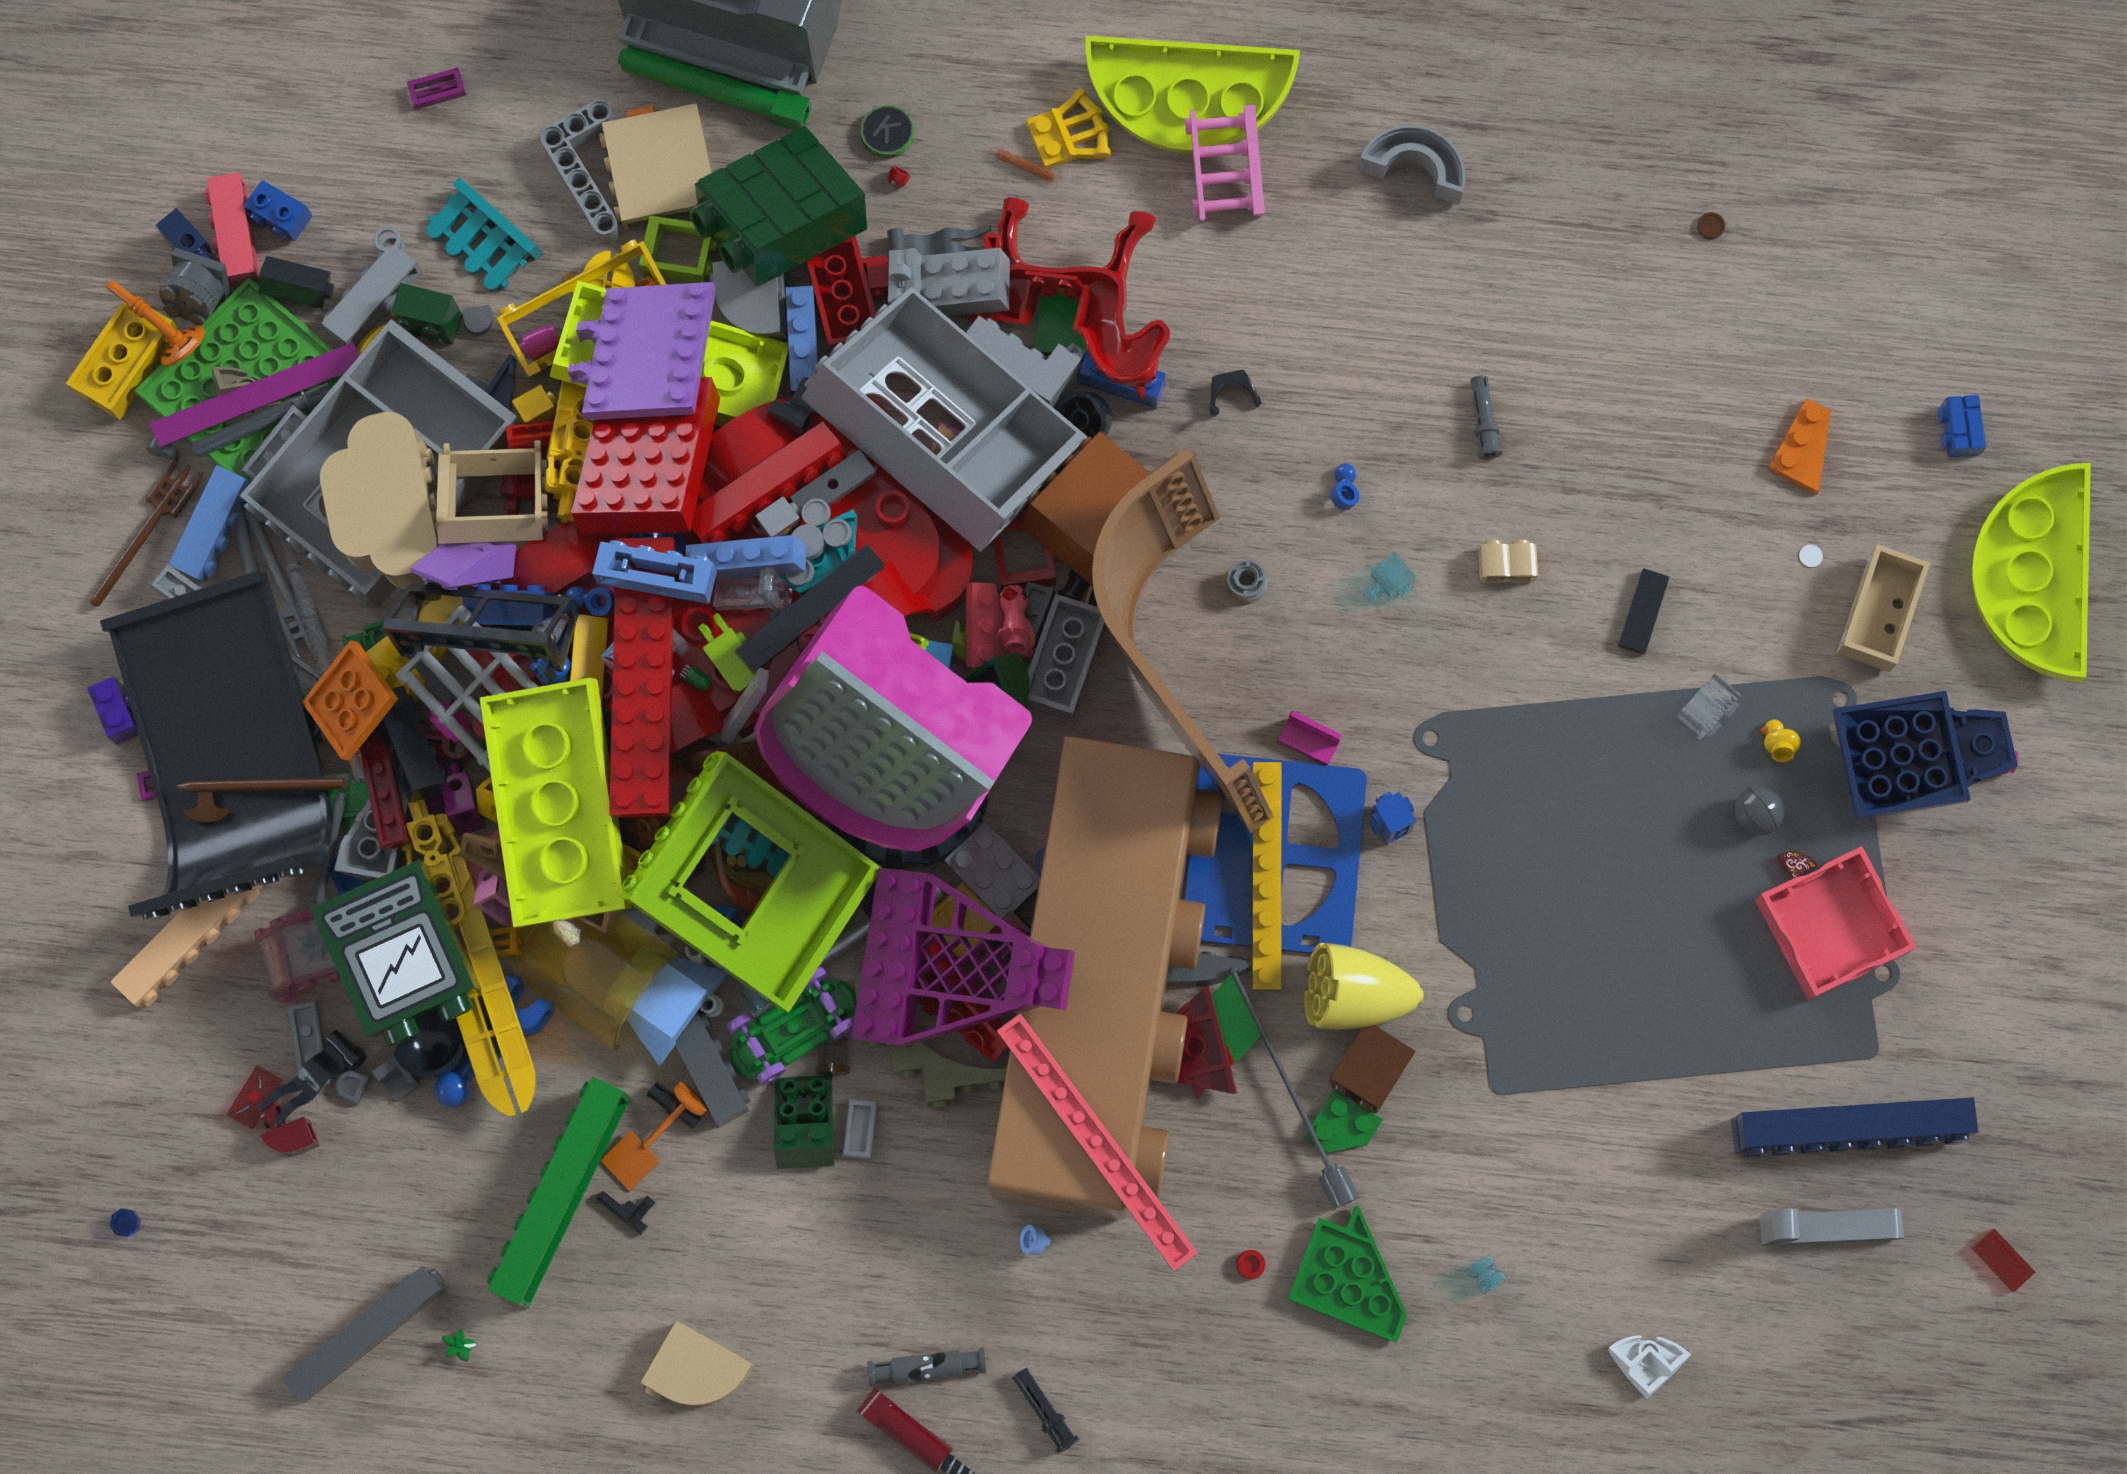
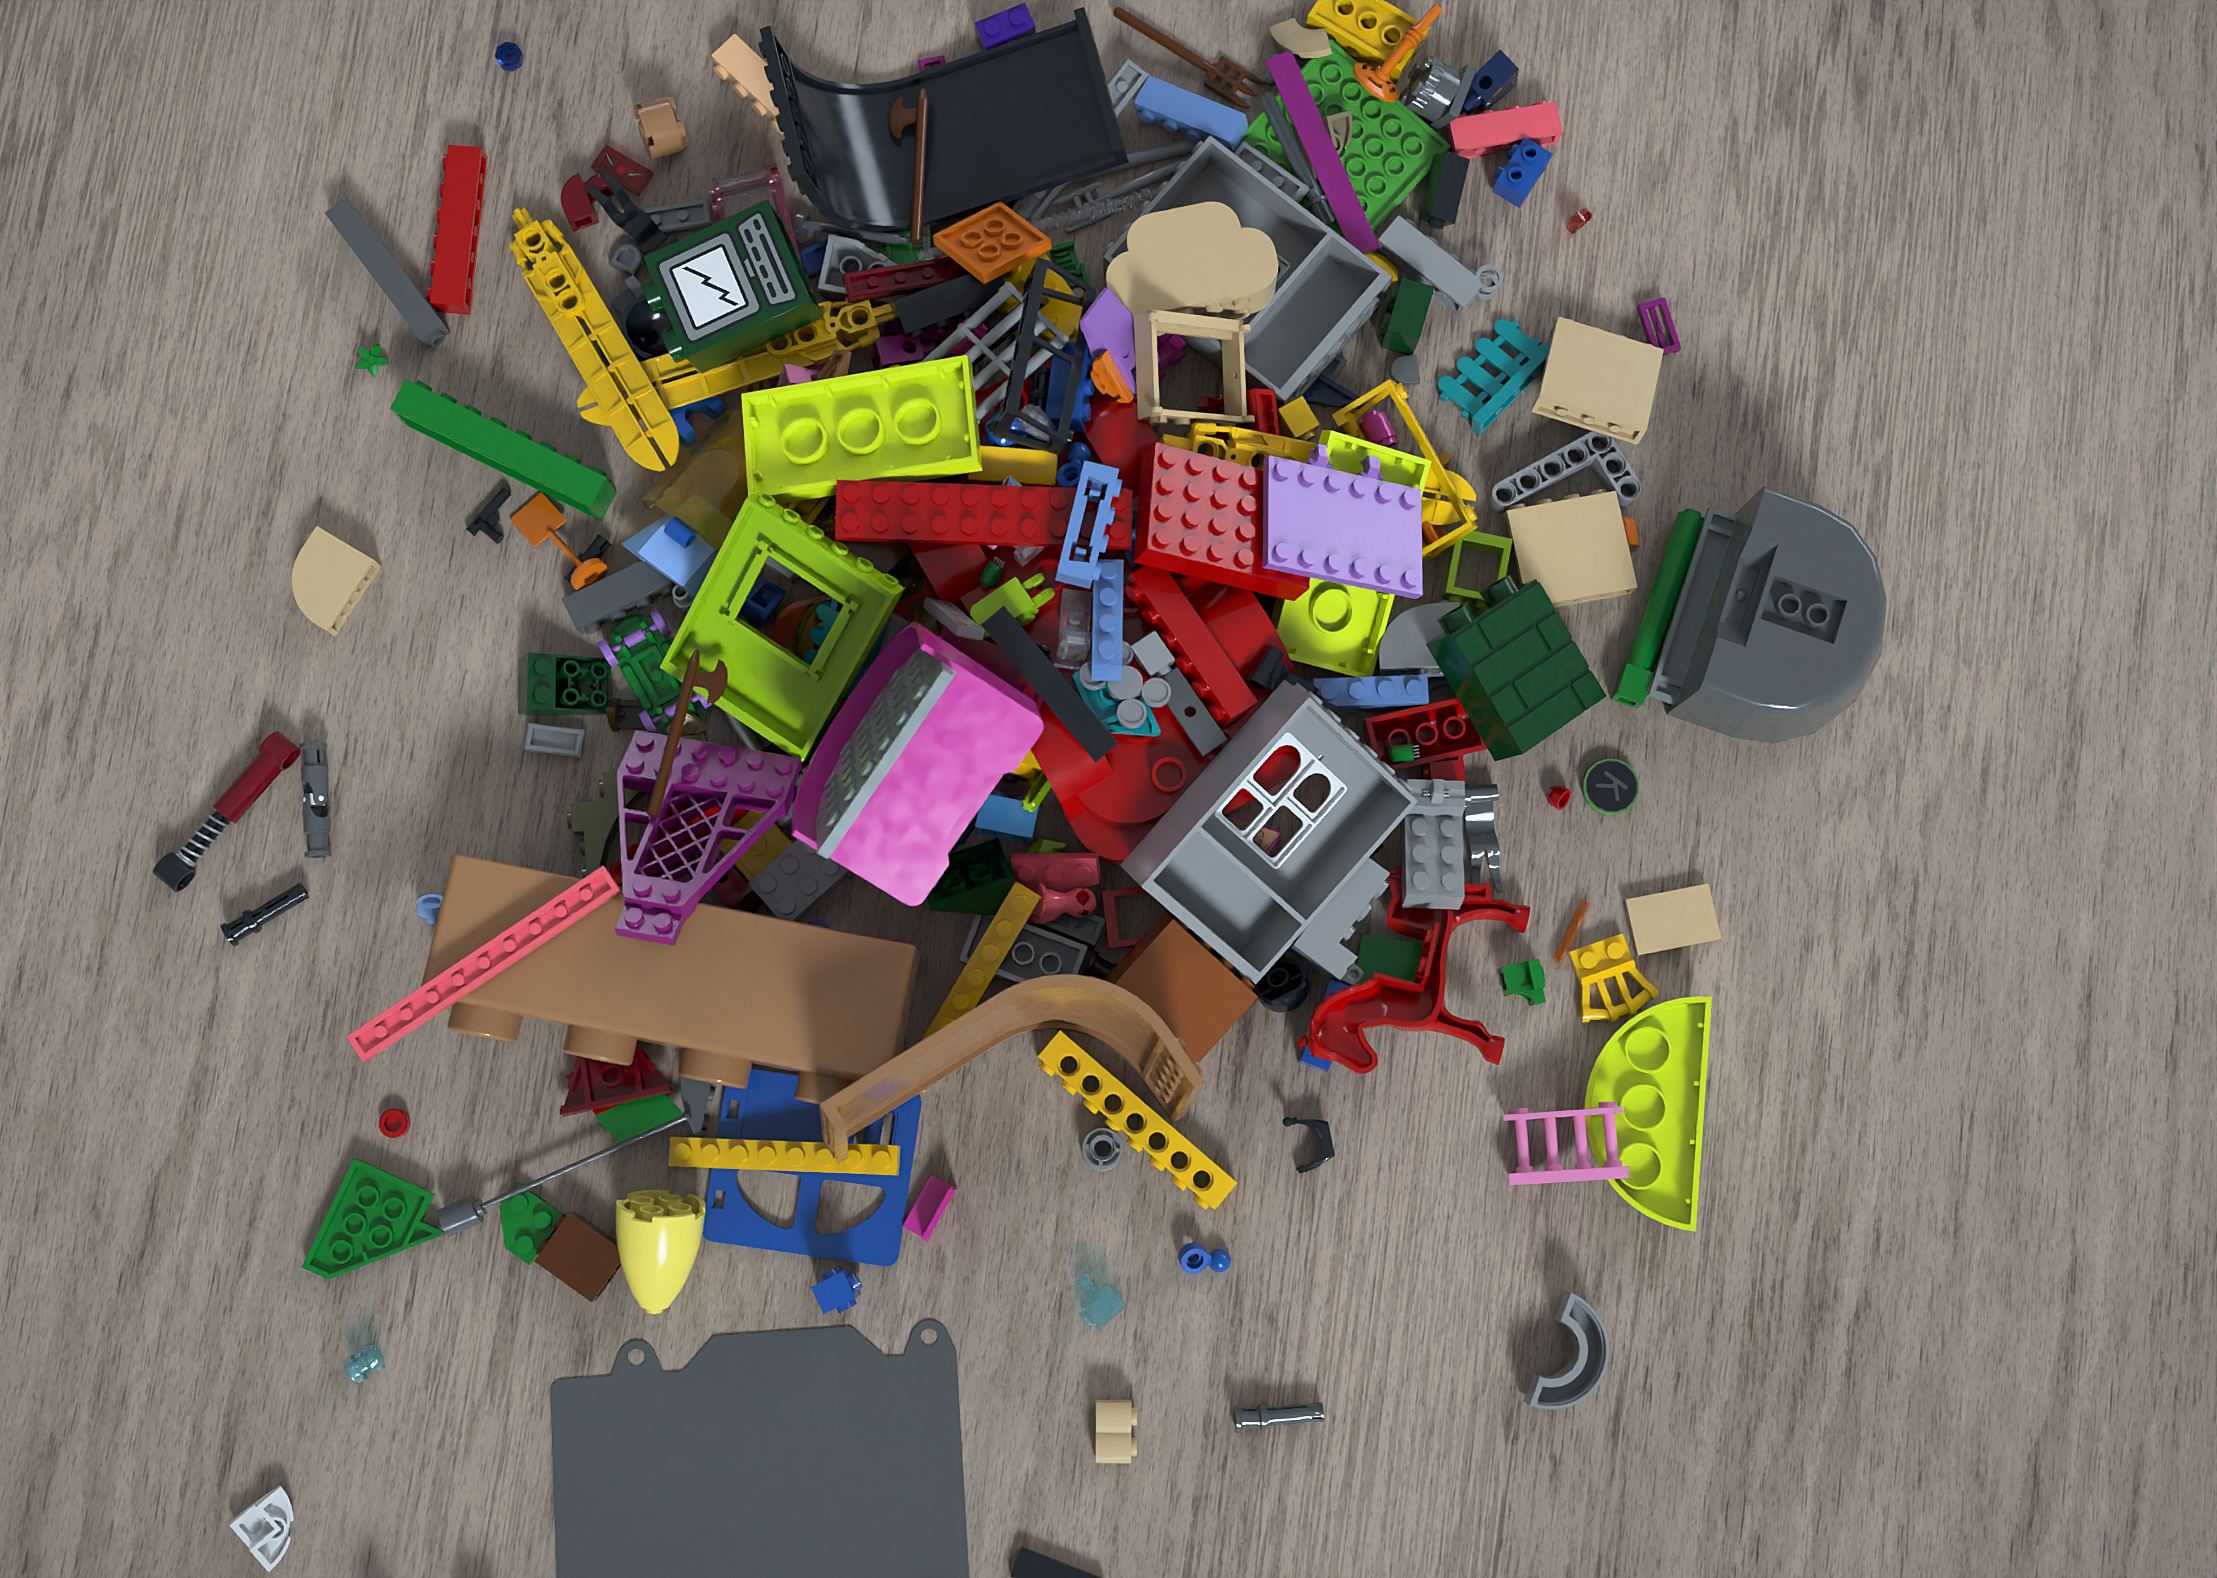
camera: 85 degrees right, 5 degrees up
none -> red brick [427,145,488,315]
none -> yellow piece [510,208,679,472]
none -> medium nougat brick [633,96,687,160]
none -> reddish brown piece [647,649,728,817]
none -> blue hinge [664,517,697,549]
none -> tan tile [666,710,708,736]
none -> yellow plate [921,882,1041,1093]
none -> yellow brick [1037,1030,1237,1210]
none -> orange tile [1090,350,1134,403]
none -> tan tile [1269,18,1332,58]
none -> green piece [1388,743,1420,763]
none -> green brick [1498,959,1546,1006]
none -> tan panel [1531,316,1664,445]
none -> clear red tile [1566,208,1593,234]
none -> tan tile [1623,883,1721,956]

